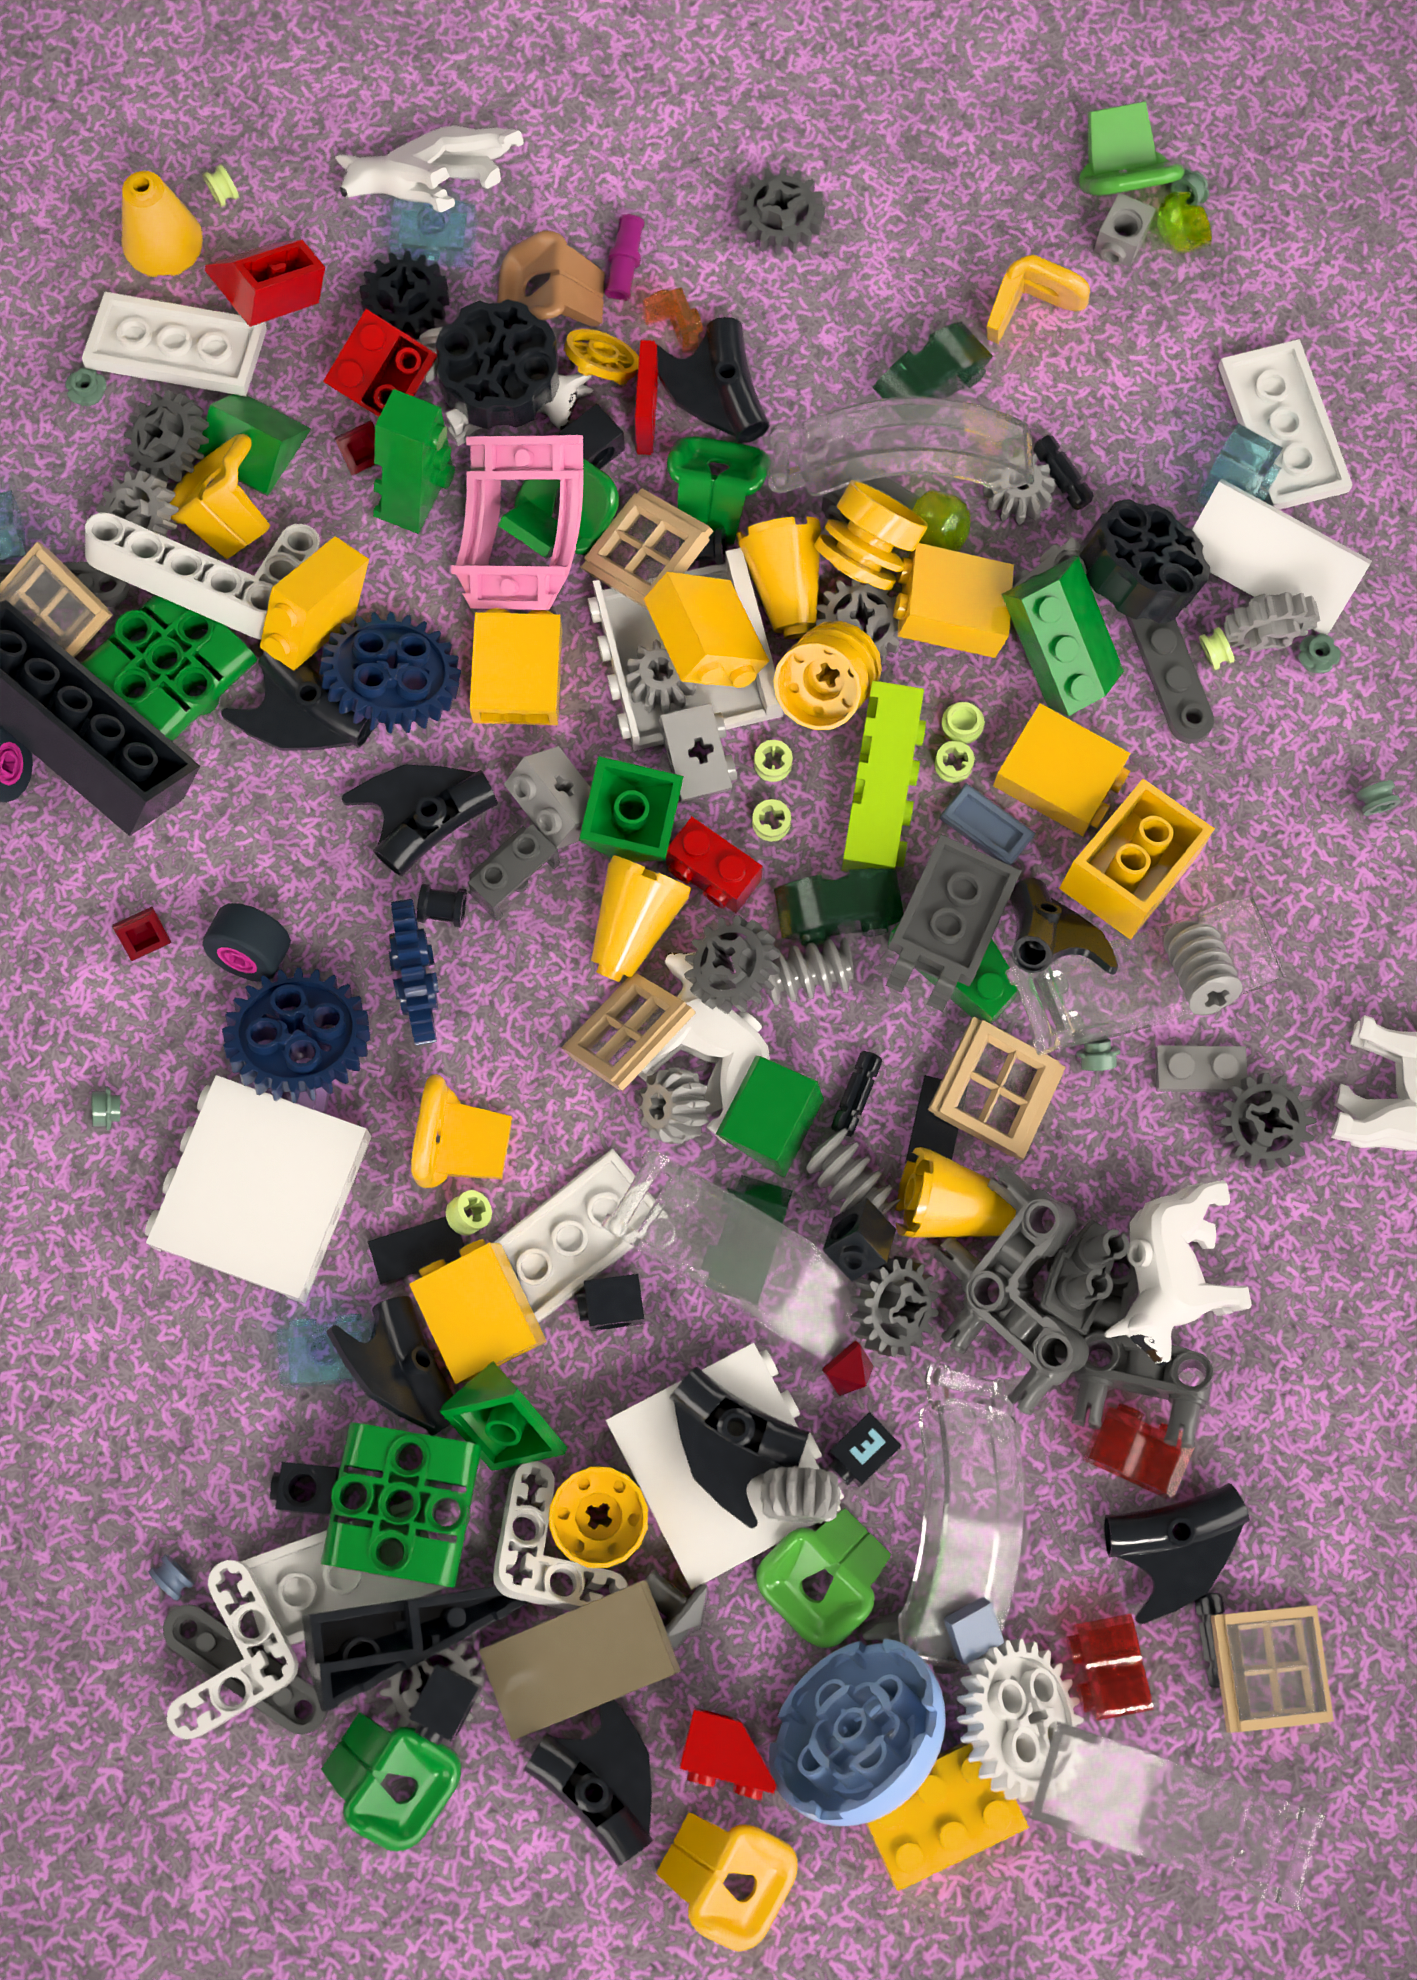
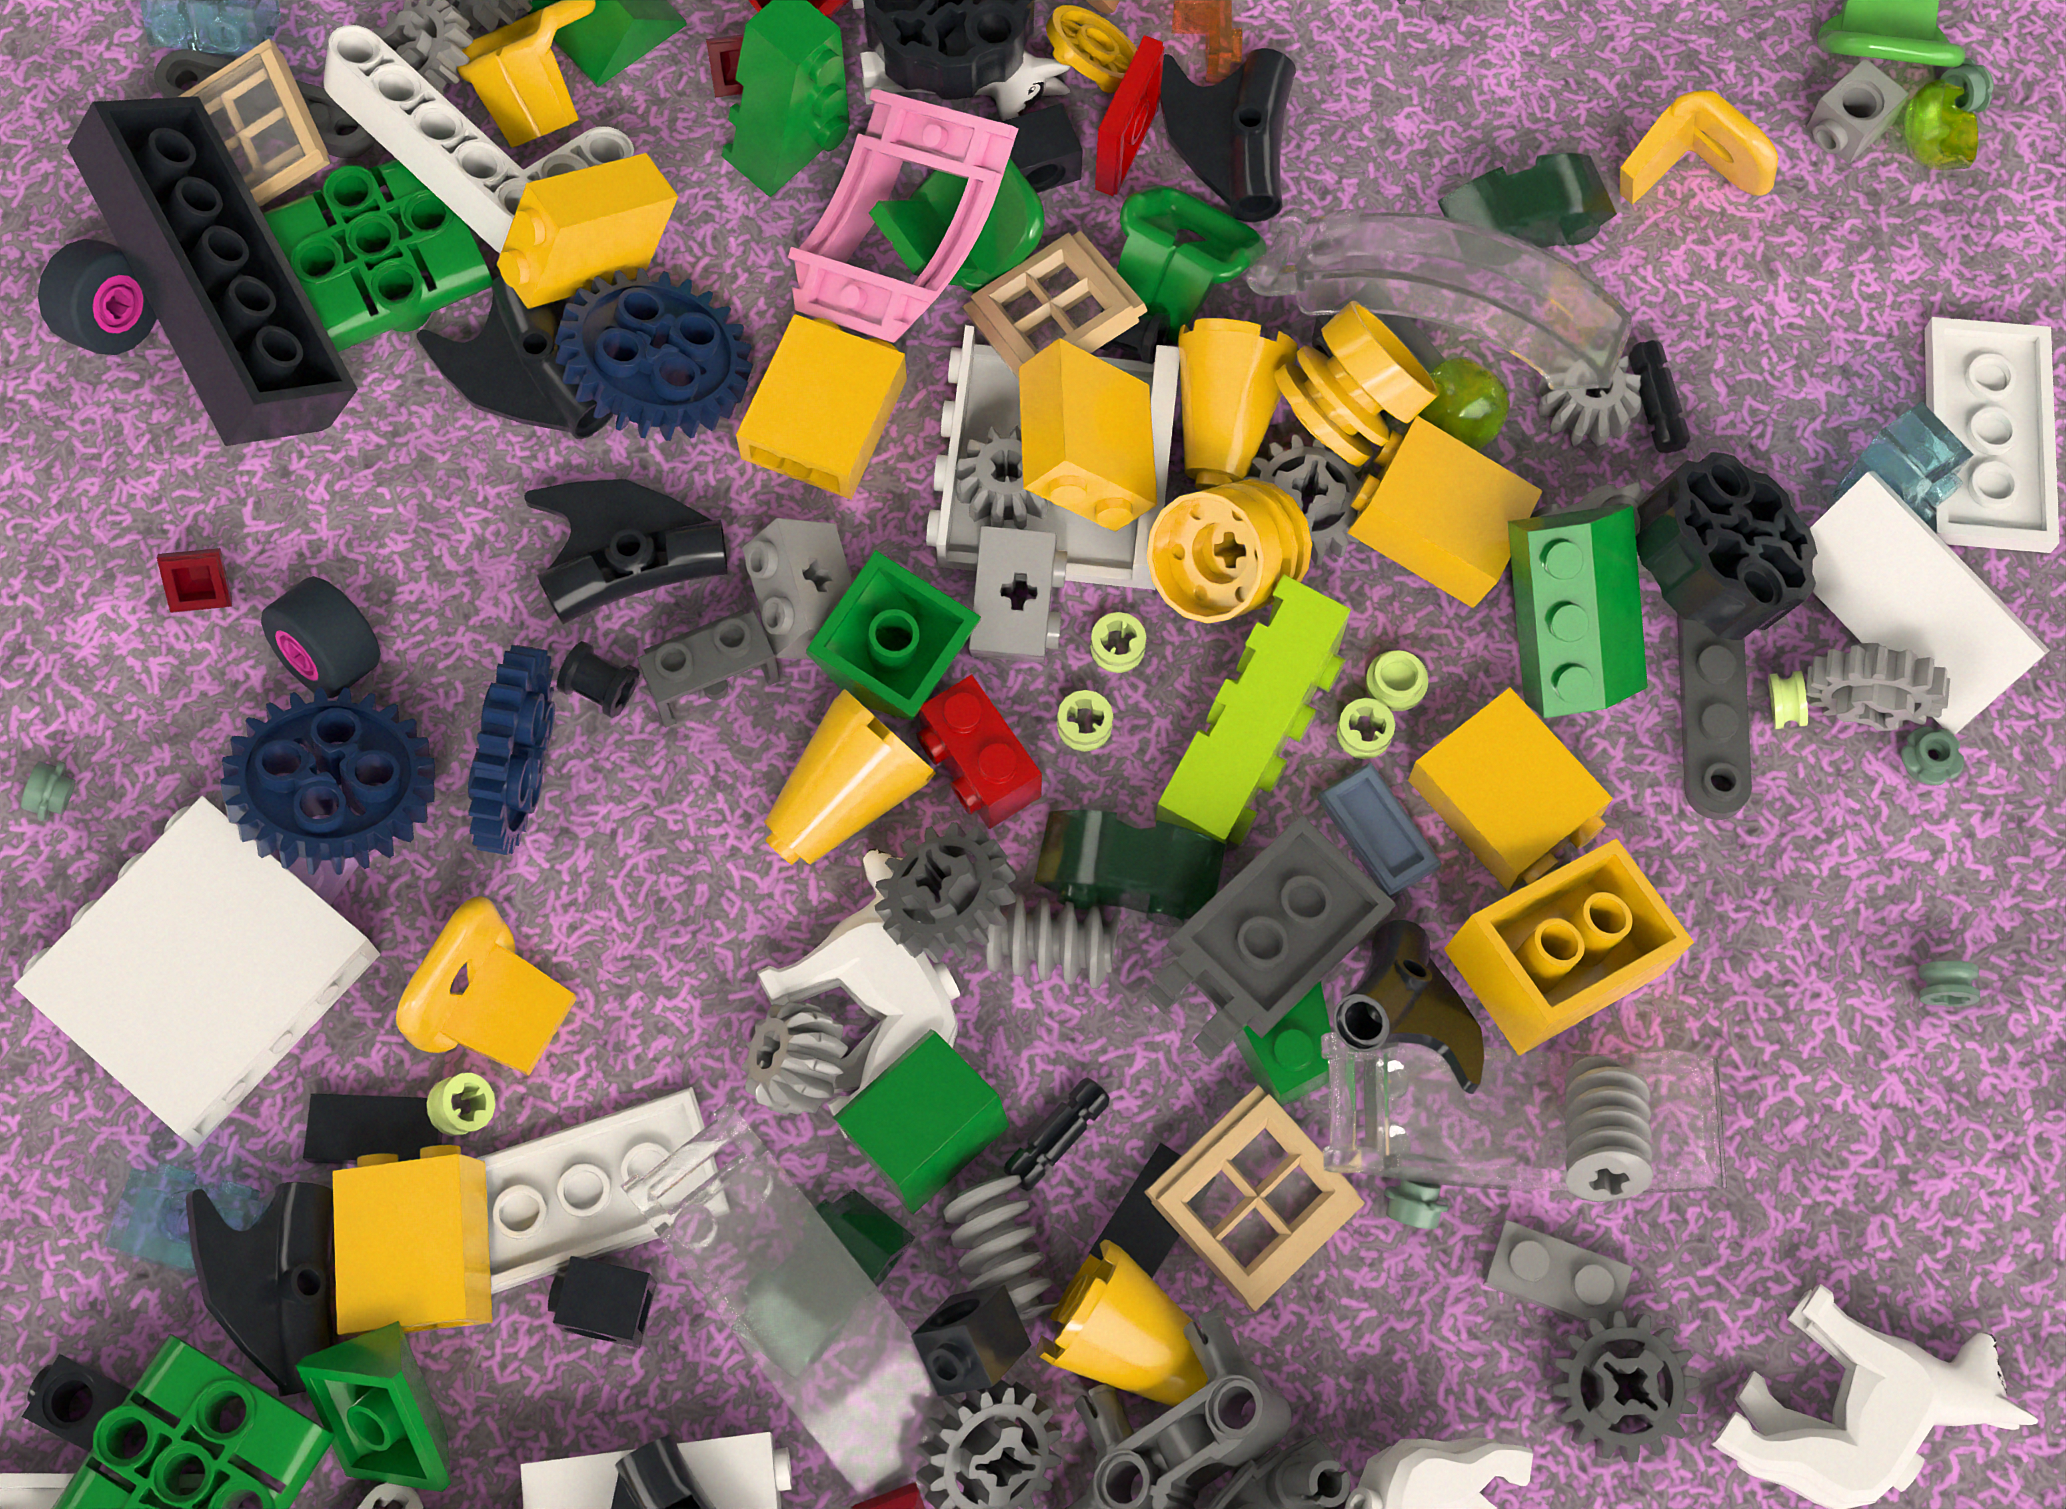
camera: 20 degrees right, 5 degrees down
tan piece [561,972,696,1091] -> none

